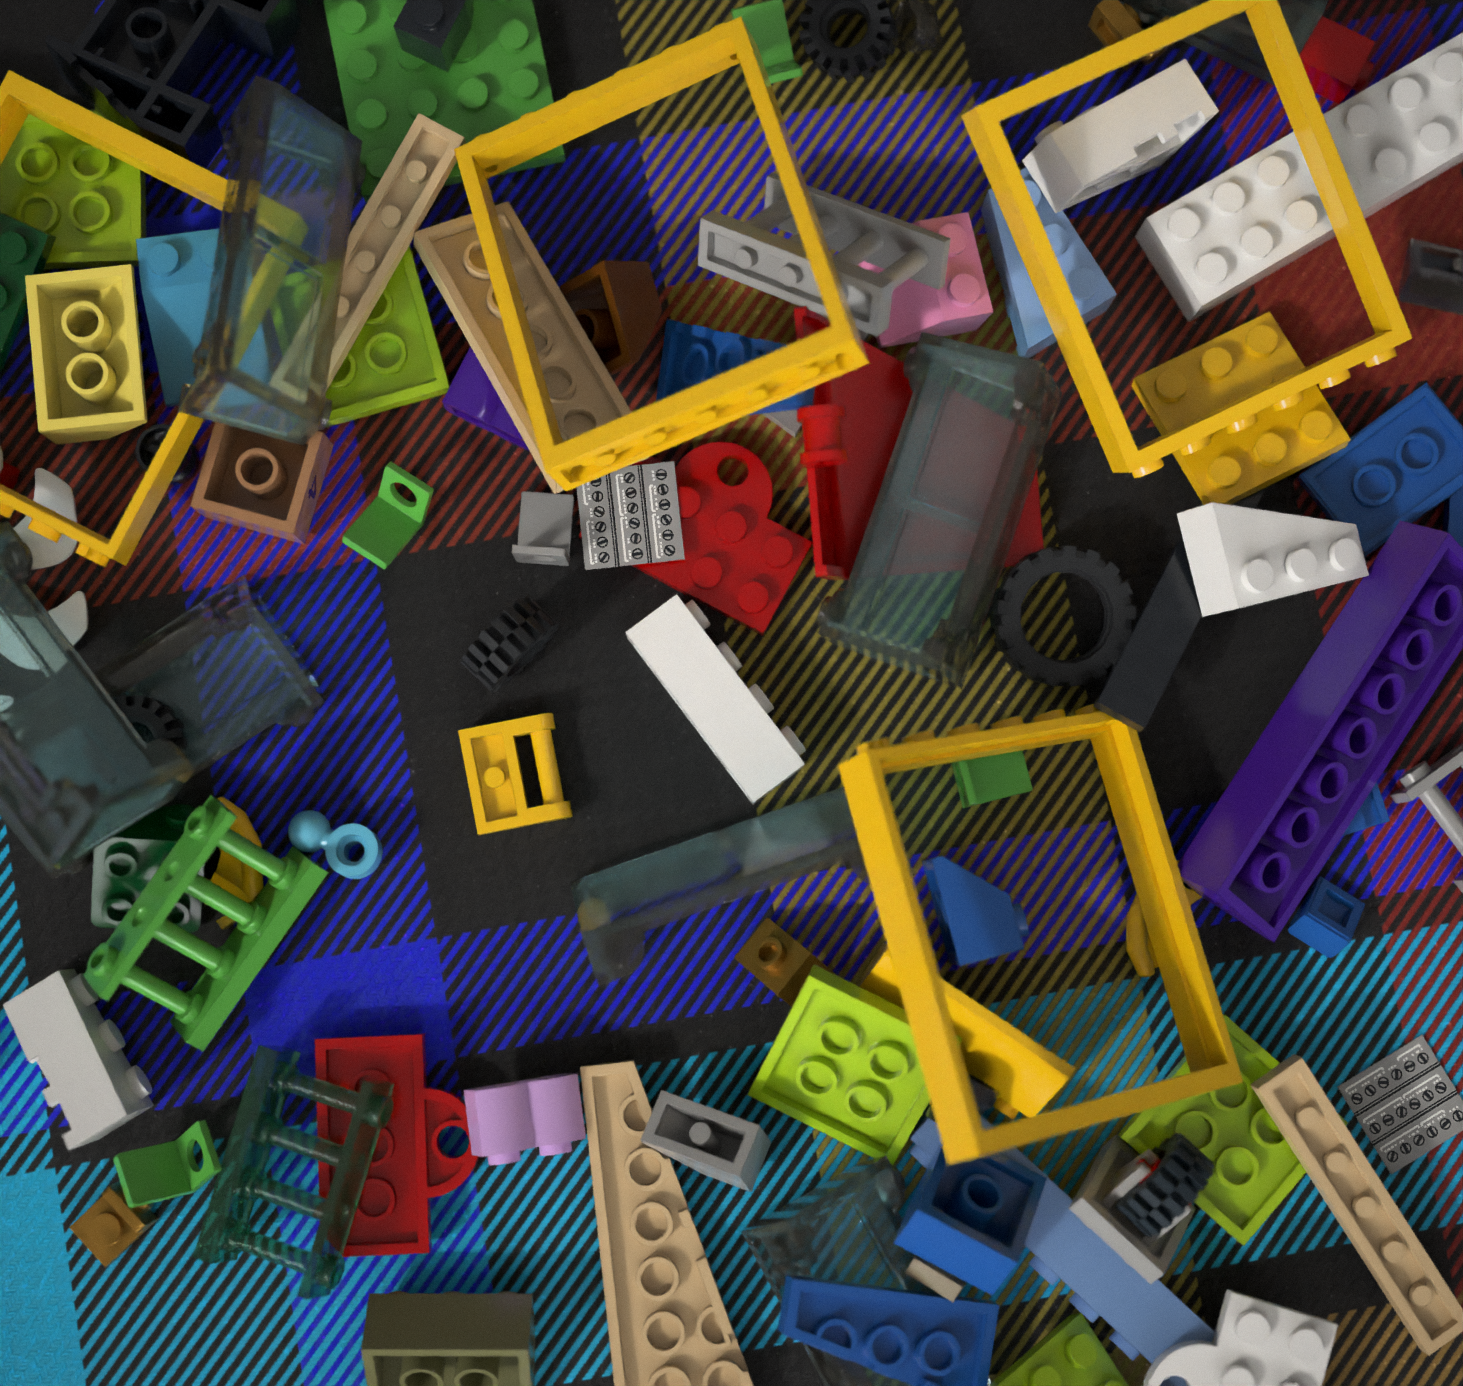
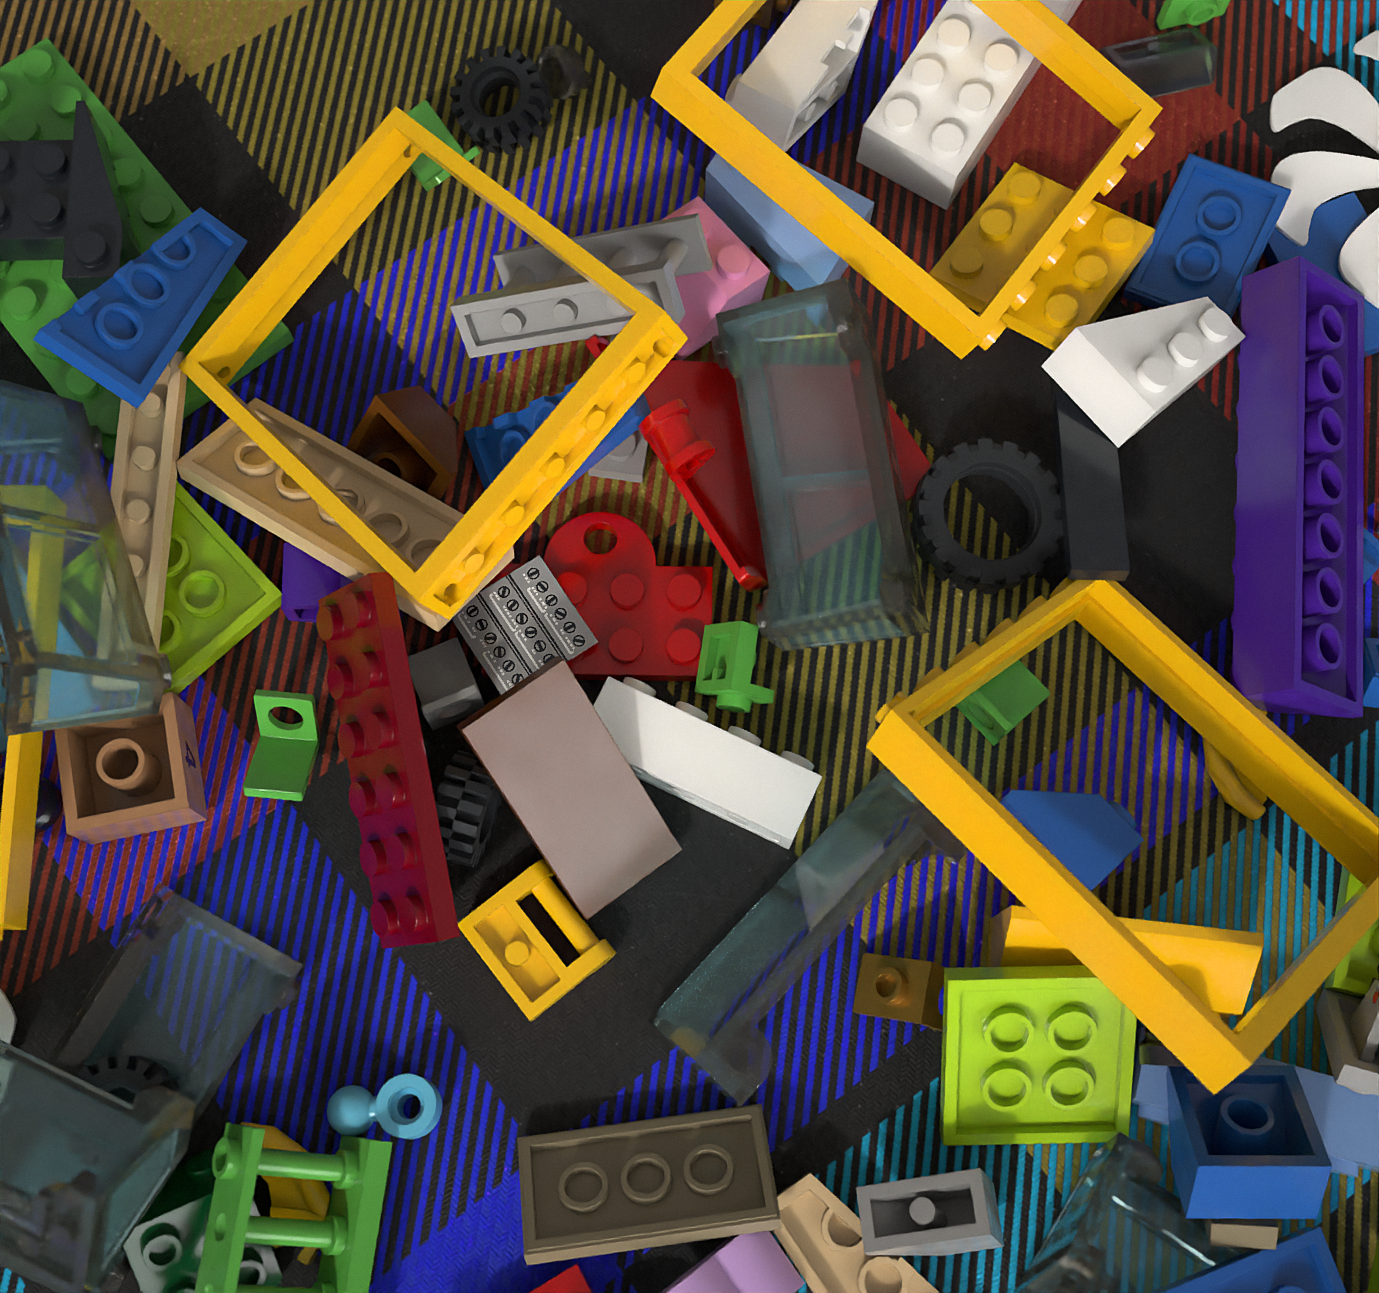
camera: 25 degrees left, 10 degrees down
none -> blue wing [33,207,248,408]
none -> dark red plate [316,572,460,949]
none -> tile [457,656,682,920]
none -> dark tan tile [517,1104,781,1265]
none -> bright green bracket [695,621,775,713]

